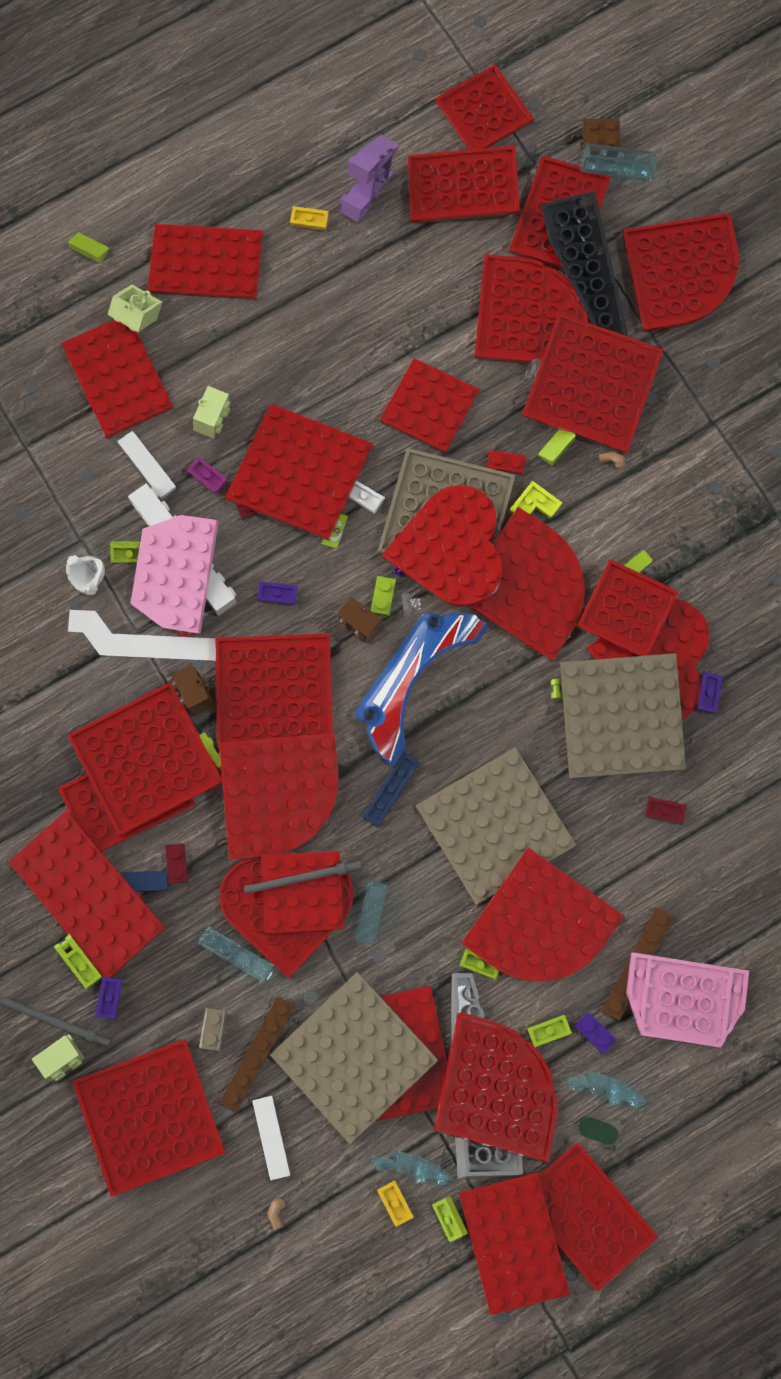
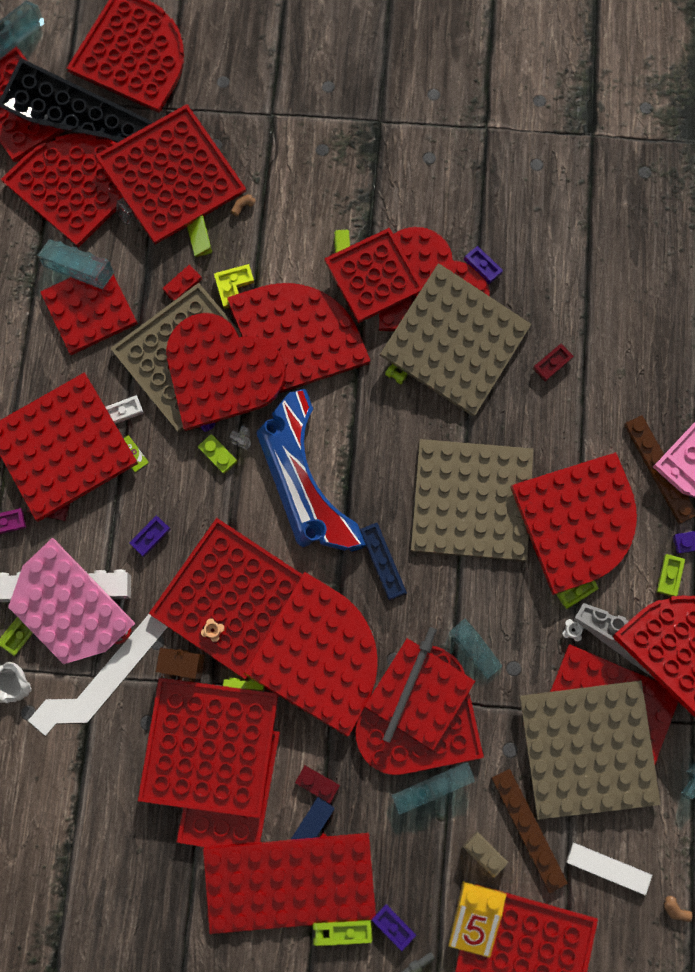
camera: 55 degrees left, 0 degrees up
reddish brown brick [337,596,384,644] -> none
none -> clear light blue brick [37,239,114,289]
none -> light nougat plate [201,619,224,642]
none -> yellow slope [448,882,506,957]
none -> white plate [562,619,584,641]

